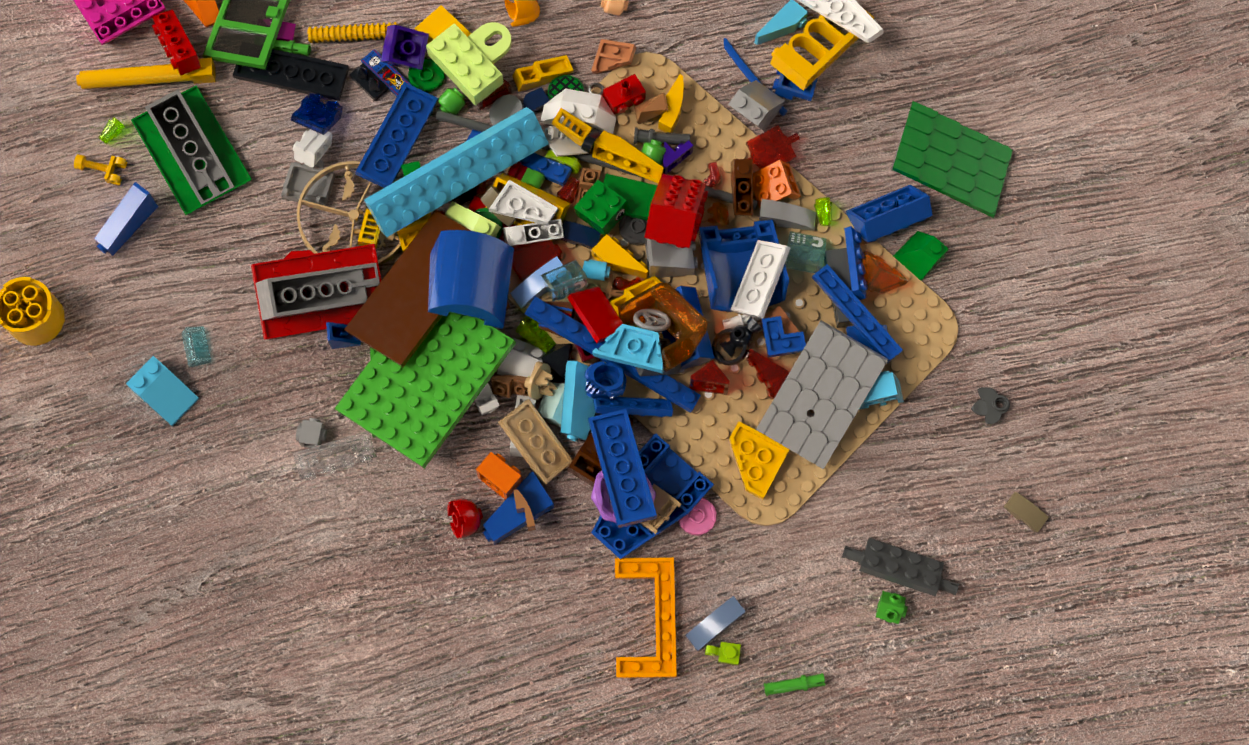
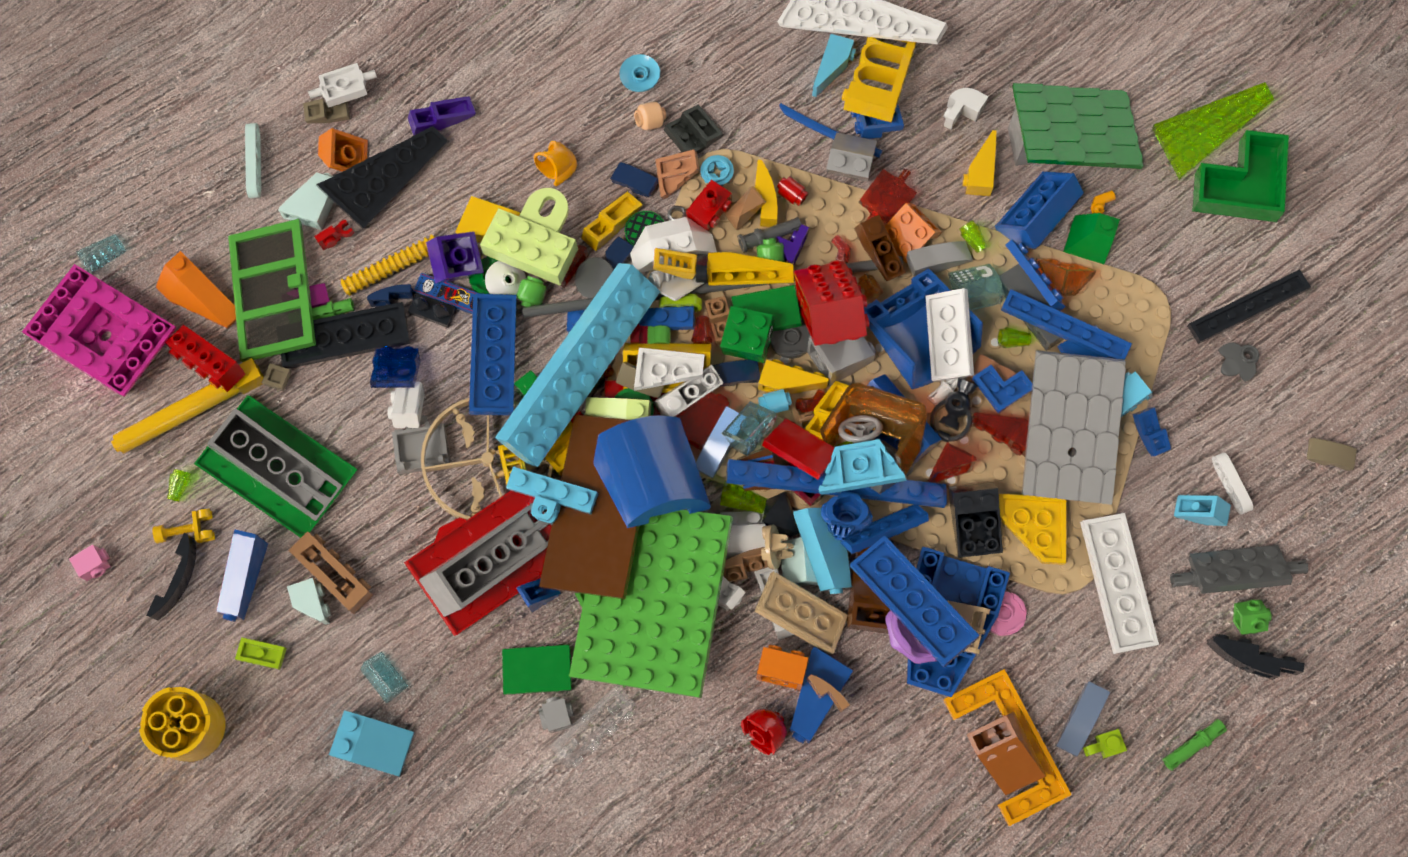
camera: 20 degrees left, 0 degrees up
none -> bright pink brick [69,544,111,581]
none -> black slope [146,533,196,621]
none -> lime plate [235,637,287,670]
none -> dark tan plate [262,363,292,391]
none -> light aqua slope [287,578,331,625]
none -> medium nougat brick [288,532,373,614]
none -> dark blue slope [367,284,414,307]
none -> white dish [485,261,526,299]
none -> green tile [502,645,572,695]
none -> medium azure plate [506,467,598,524]
none -> dark blue slope [610,162,659,198]
none -> pearl dark grey slope [664,104,723,154]
none -> medium azure gear [700,155,734,186]
none -> red brick [777,176,809,206]
none -> white brick [943,88,988,130]
none -> black slope [949,482,1003,558]
none -> yellow slope [962,130,997,196]
none -> dark orange slope [967,712,1046,795]
none -> clear neon green cone [997,327,1031,348]
none -> white plate [1080,513,1159,654]
none -> light orange arm [1090,190,1116,214]
none -> blue slope [1132,407,1171,456]
none -> clear neon green wing [1152,82,1274,180]
none -> medium azure slope [1174,495,1231,526]
none -> black plate [1187,269,1311,344]
none -> green piece [1192,130,1289,222]
none -> black slope [1207,634,1305,680]
none -> white beam [1212,452,1253,515]

